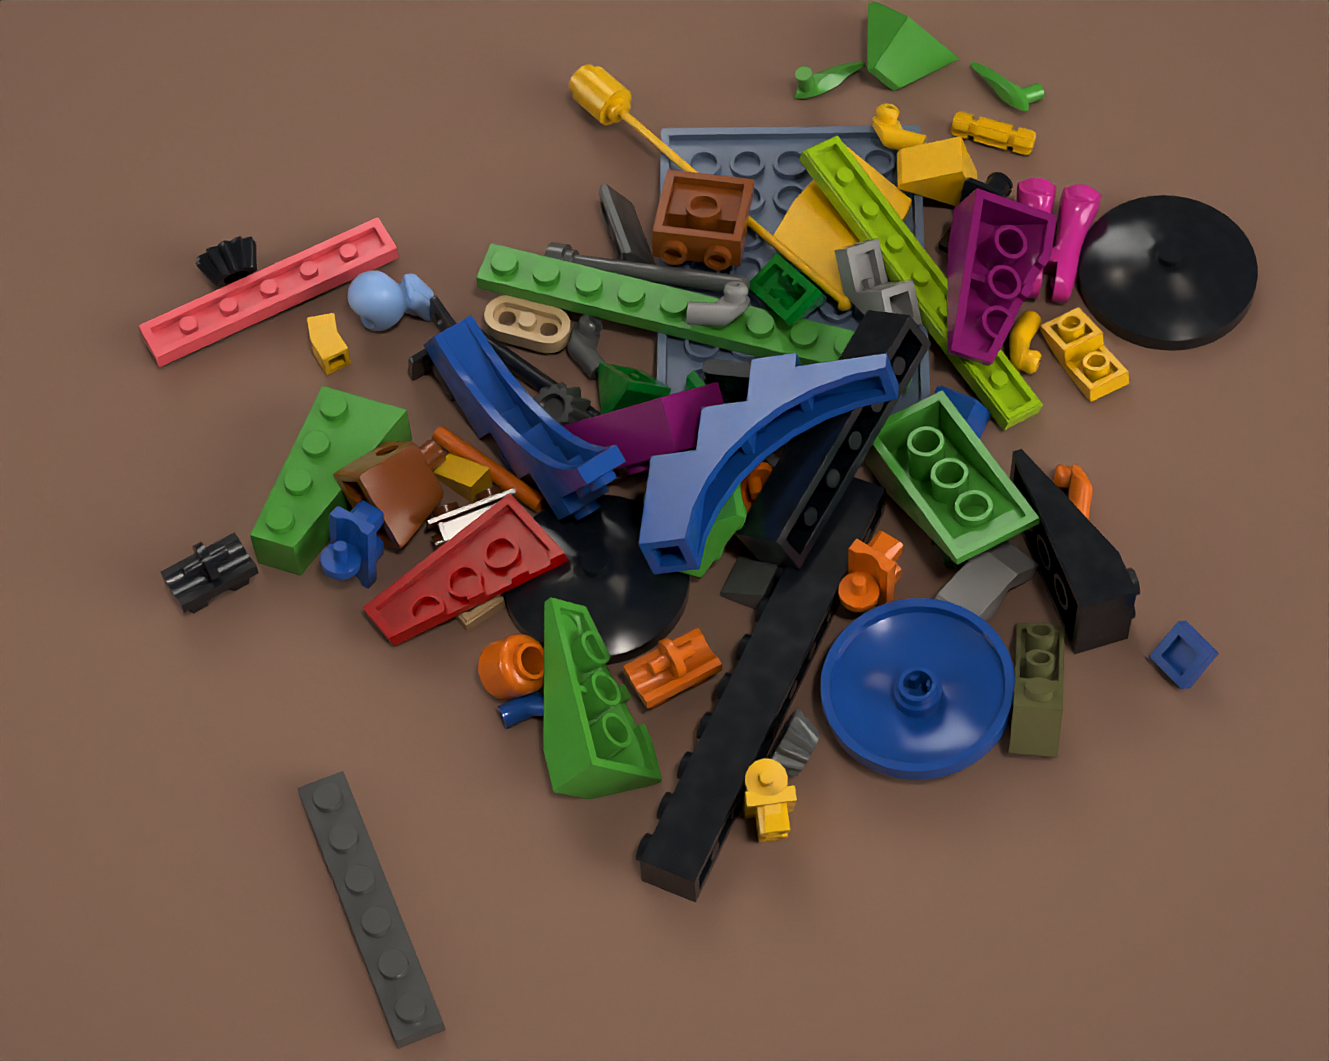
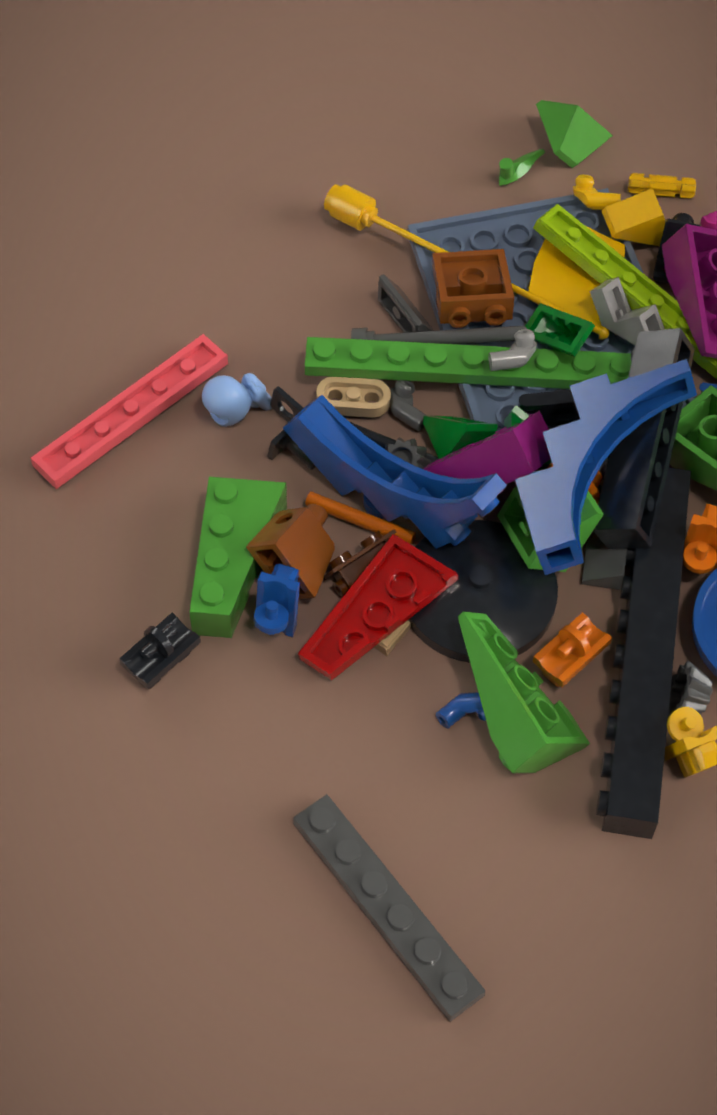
camera: 20 degrees left, 0 degrees up
black piece [196,236,257,287] -> none
yellow piece [307,313,351,375] -> none
yellow piece [433,453,493,503] -> none
orange head [478,633,544,701] -> none
bright green bar [970,61,1044,112] -> none

